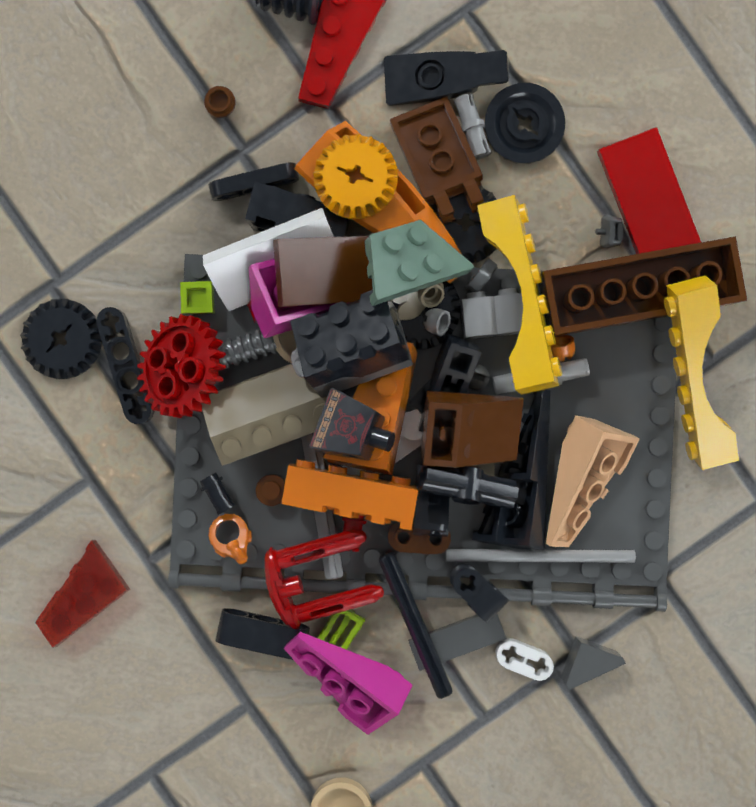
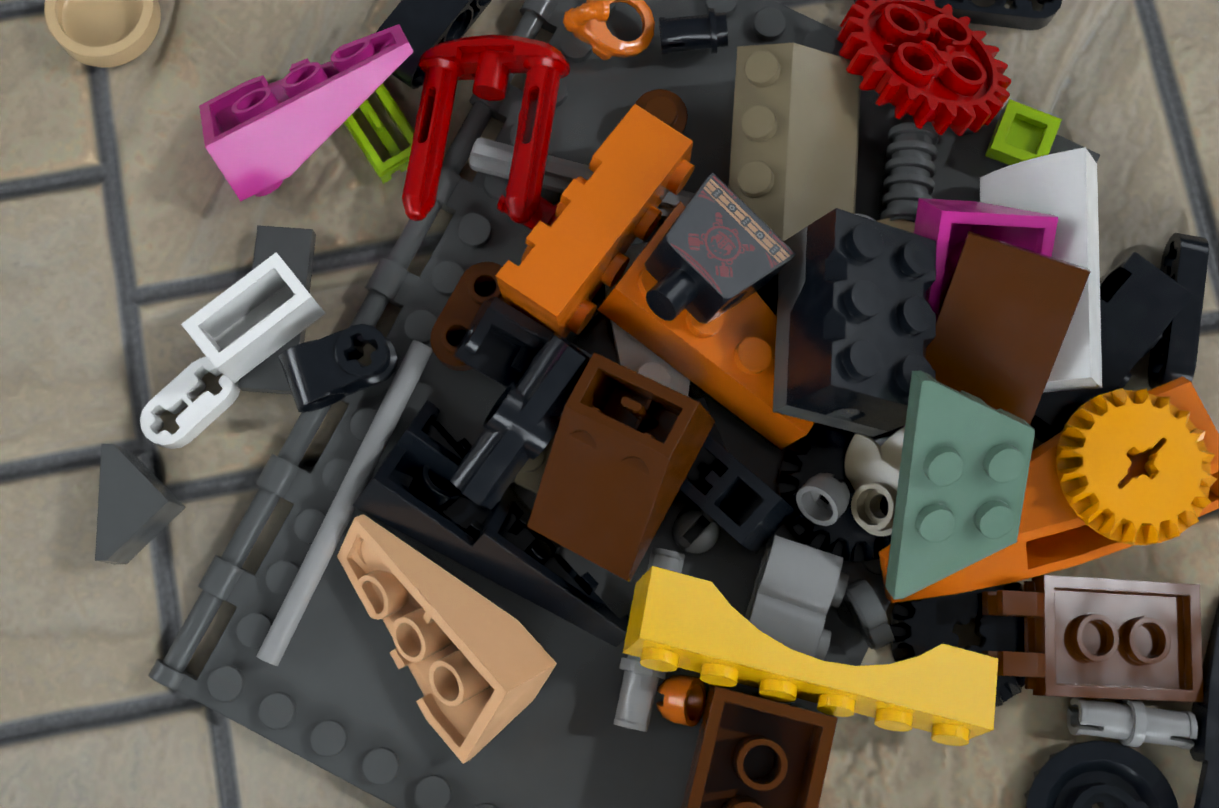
camera: 115 degrees right, 10 degrees down
black axle [379,552,453,699] -> none
none -> white brick [181,252,325,383]

